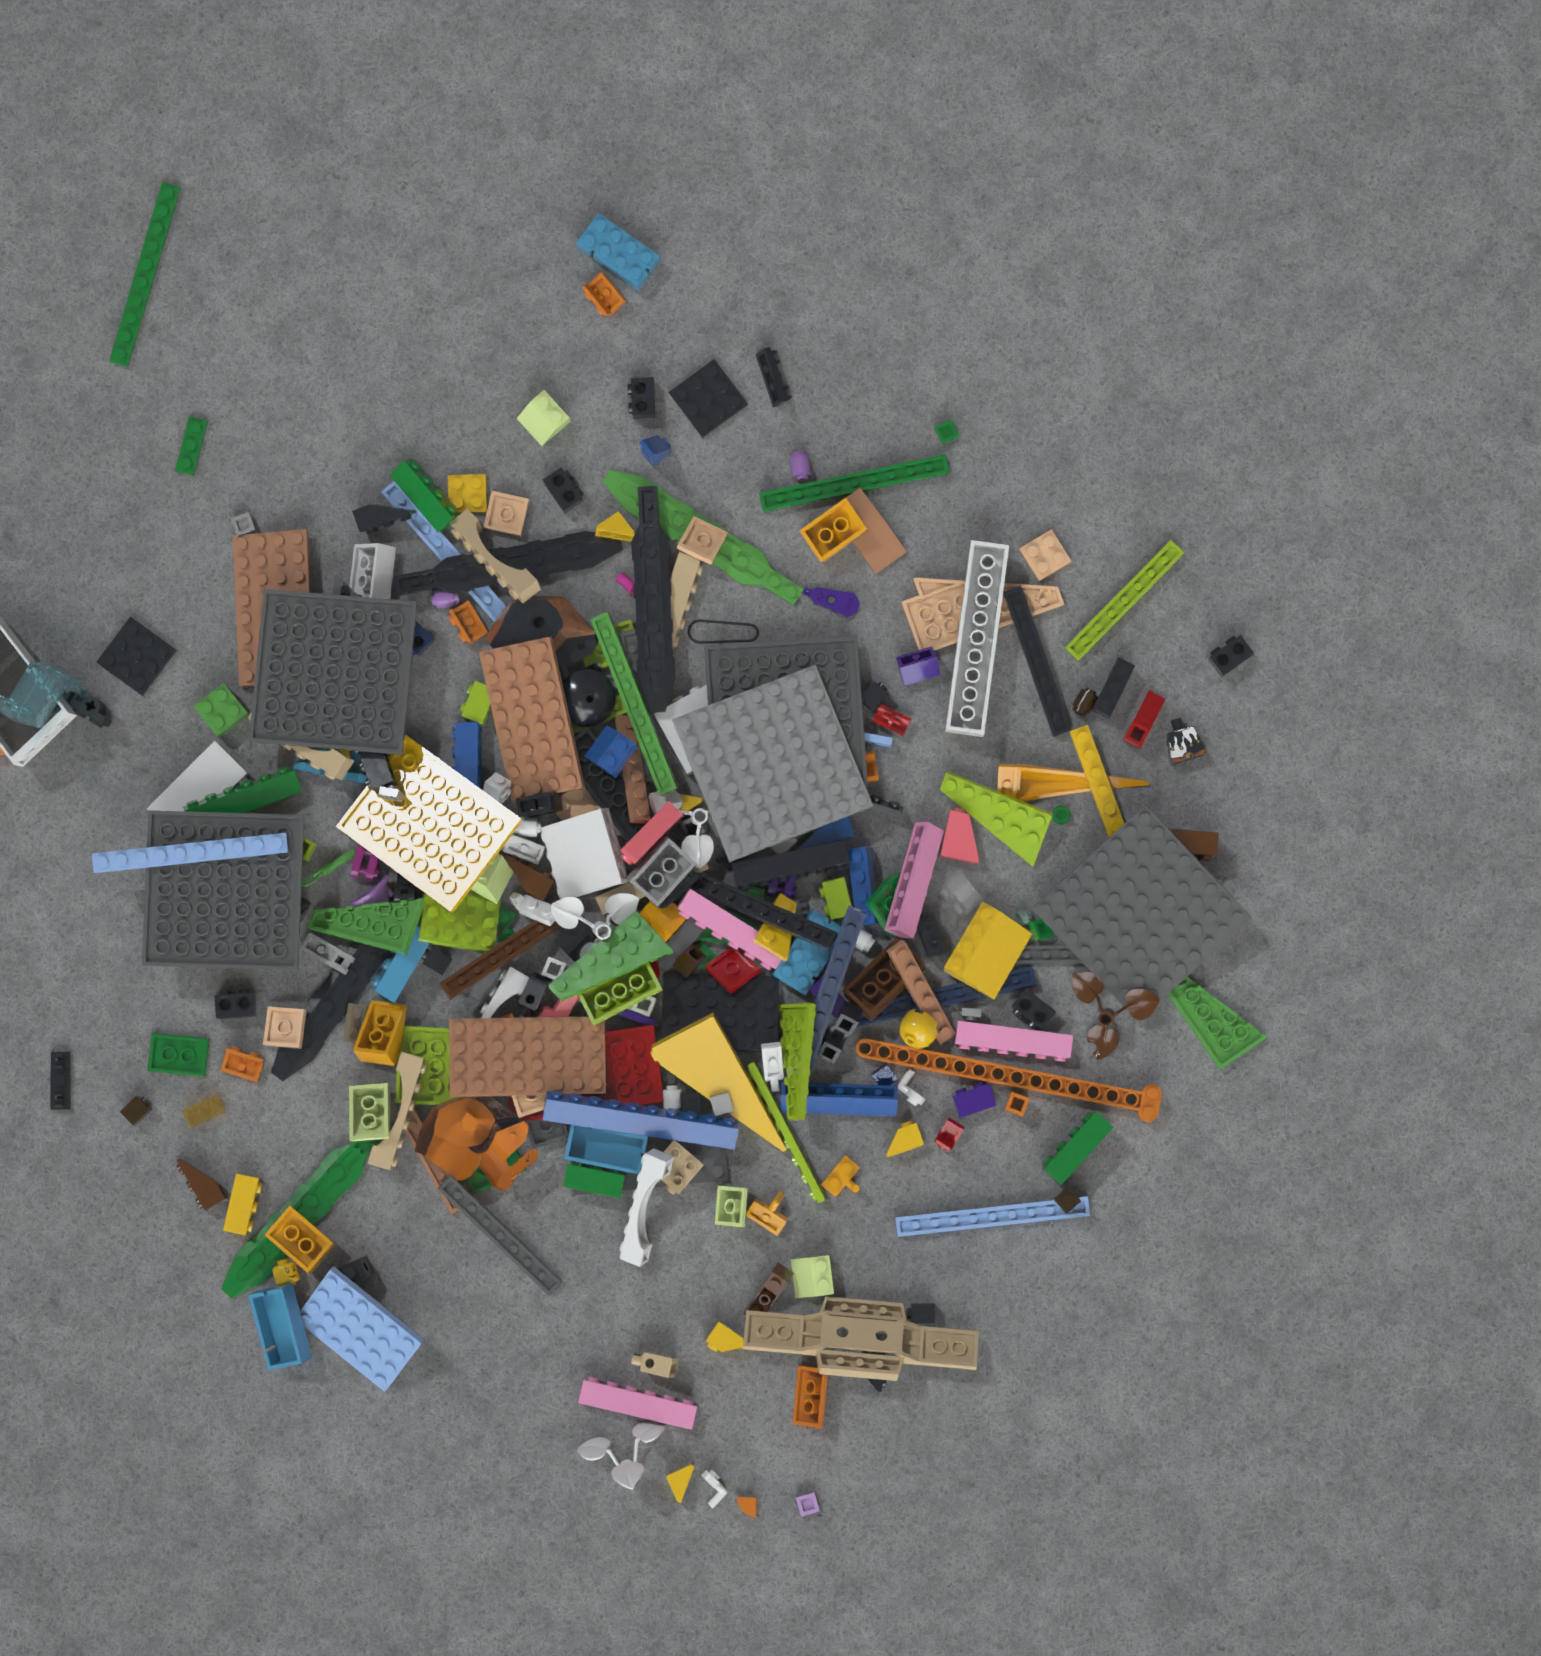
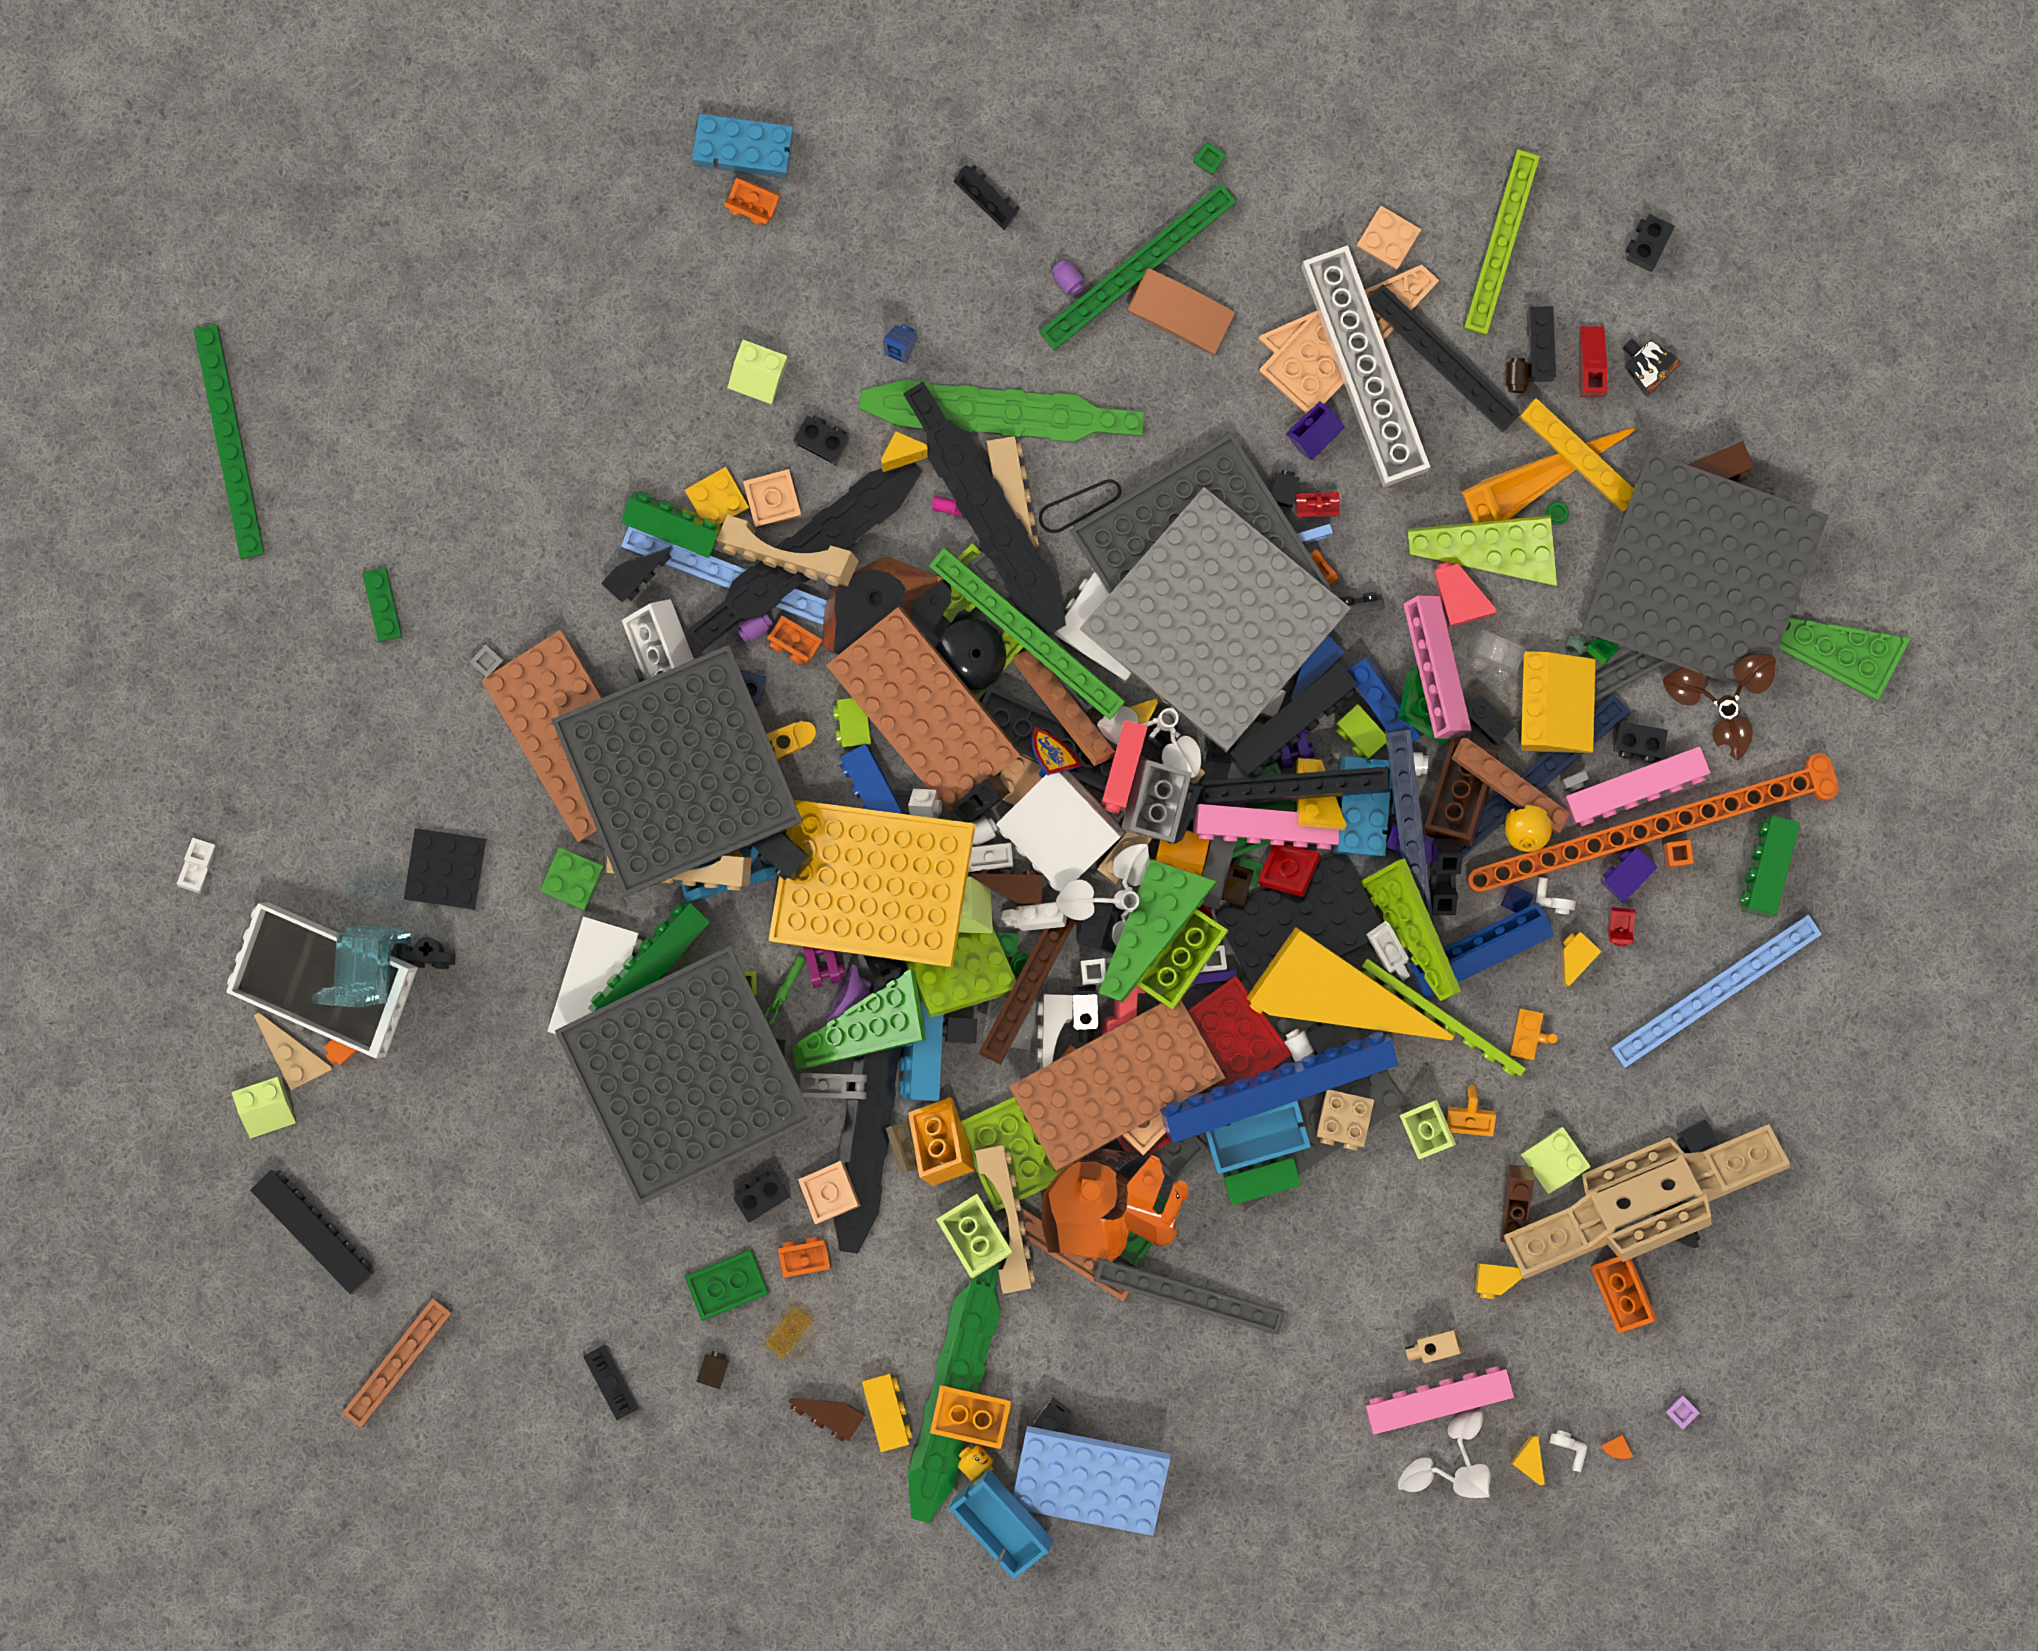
camera: 30 degrees left, 0 degrees up
light blue plate [92,833,289,873] -> none
light grey plate [379,785,404,802] -> none
blue slope [584,726,638,778] -> none
white arch [620,1149,674,1267] -> none
black brick [627,377,656,419] -> none
black plate [668,359,748,439] -> none
light nougat plate [677,516,728,565] -> none
light grey tile [710,1091,734,1116] -> none
light orange slope [799,498,868,562] -> none
dark purple piece [803,587,860,617] -> none
dark brown brick [1053,1186,1081,1214] -> none
none -> yellow piece [767,720,816,761]
none -> shield [1032,727,1082,778]

